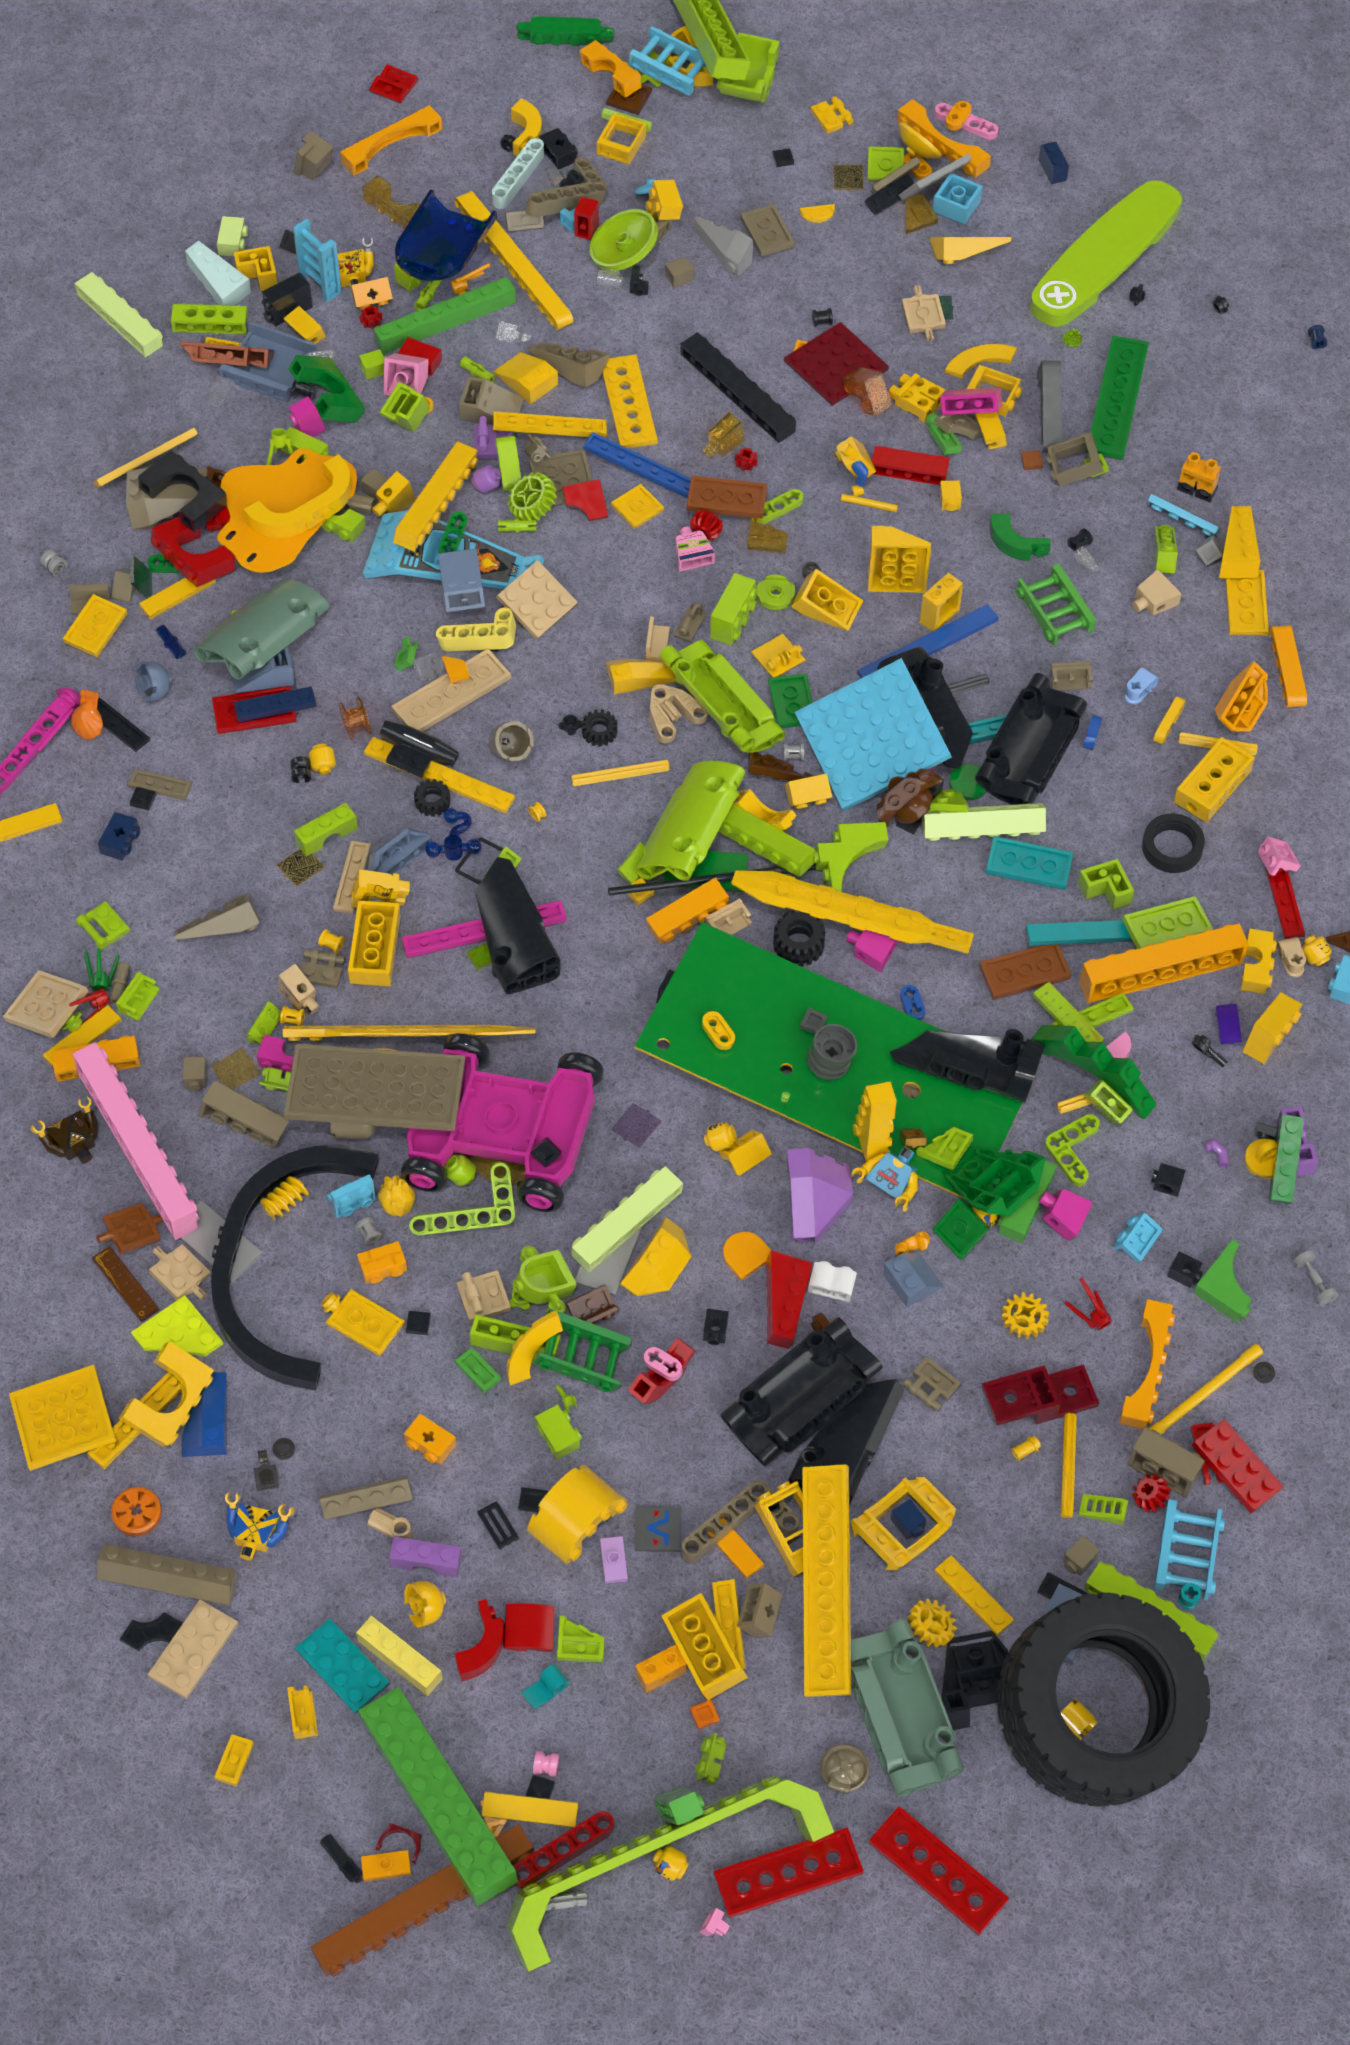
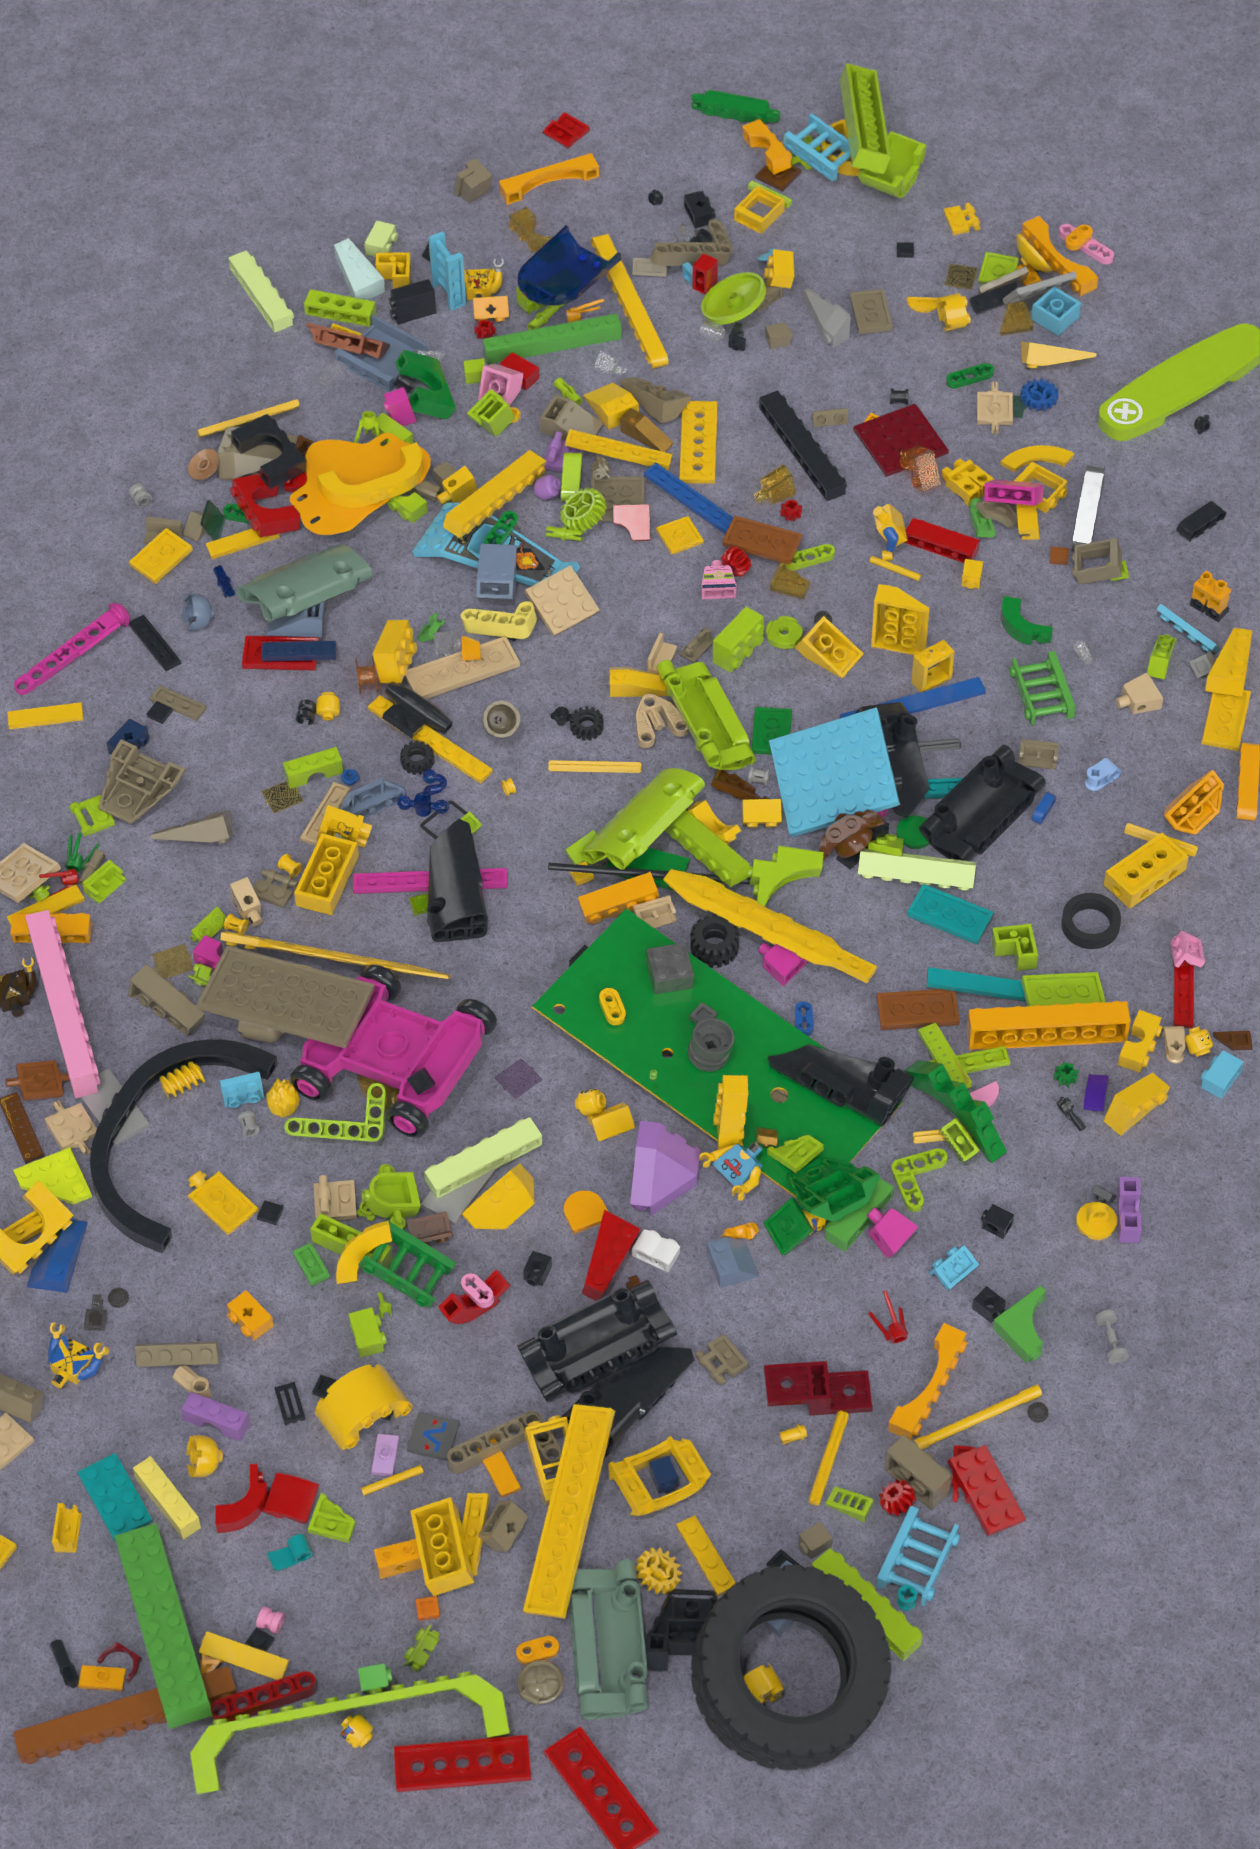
camera: 15 degrees right, 5 degrees down
orange animal [71,689,103,740] -> none
dark tan brick [183,1057,207,1091] -> none
yellow hinge [284,306,326,343] -> none
light orange brick [357,1241,407,1284] -> none
lime head [444,1154,476,1186] -> none
light aqua beam [492,138,544,209] -> none
yellow arch [511,98,542,156] -> none
light grey axle [545,1891,587,1911] -> none
bright pink tile [699,1908,730,1936] -> none
yellow hinge [751,634,806,677] -> none
yellow gear [1001,1292,1049,1340] -> none
dark blue brick [1038,142,1069,185] -> none
clear neon green plate [1063,329,1082,347] -> none
black bush [1067,528,1093,553] -> none
green plate [1086,335,1149,460] -> none
yellow beam [1153,696,1186,745] -> none
medium lavender arm [1205,1139,1230,1167] -> none
arch [1269,1115,1304,1204] -> none
none -> dark tan wedge [99,739,186,825]
none -> medium nougat dish [188,449,220,480]
none -> blue plate [340,769,359,785]
none -> yellow bar [361,1465,423,1496]
none -> yellow brick [372,620,417,683]
none -> light orange plate [516,1636,559,1665]
none -> pearl gold slope [620,408,674,452]
none -> flat silver brick [645,943,694,994]
none -> dark tan hinge [812,408,848,427]
none -> yellow brick [937,293,971,332]
none -> green beam [946,363,994,389]
none -> blue gear [1020,378,1059,411]
none -> green gear [1053,1062,1079,1088]
none -> black beam [1176,501,1226,542]

